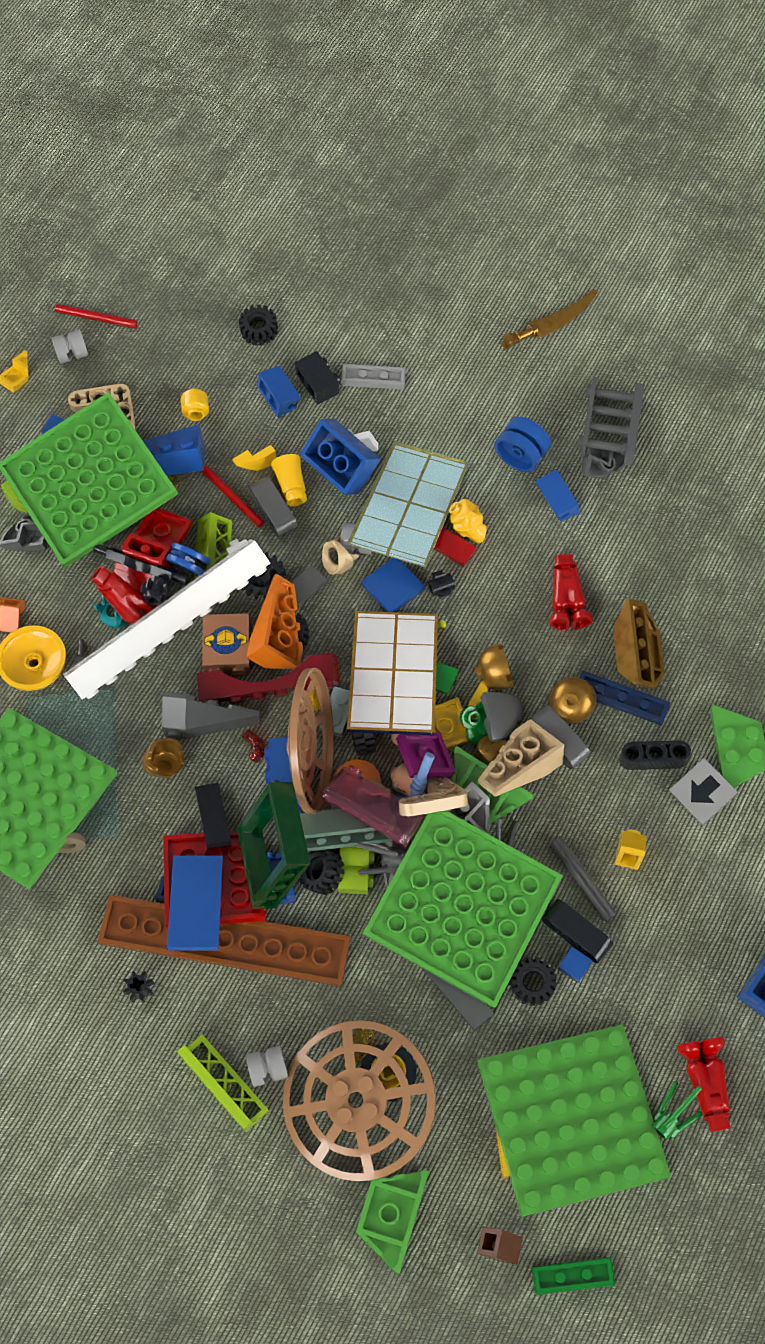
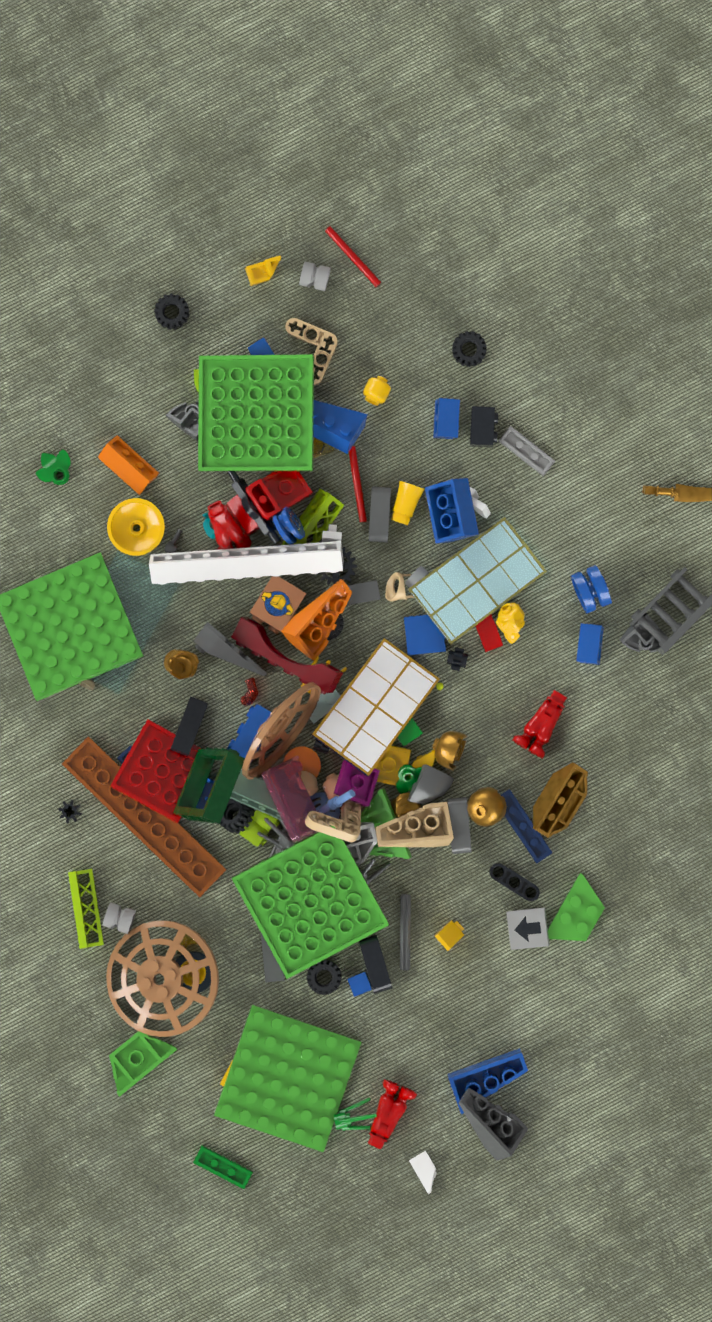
camera: 35 degrees right, 20 degrees up
black gear [140,576,170,605] -> none
blue tile [167,856,223,951] -> none
yellow slope [232,445,276,471] -> none
reddish brown brick [477,1227,523,1265] -> none

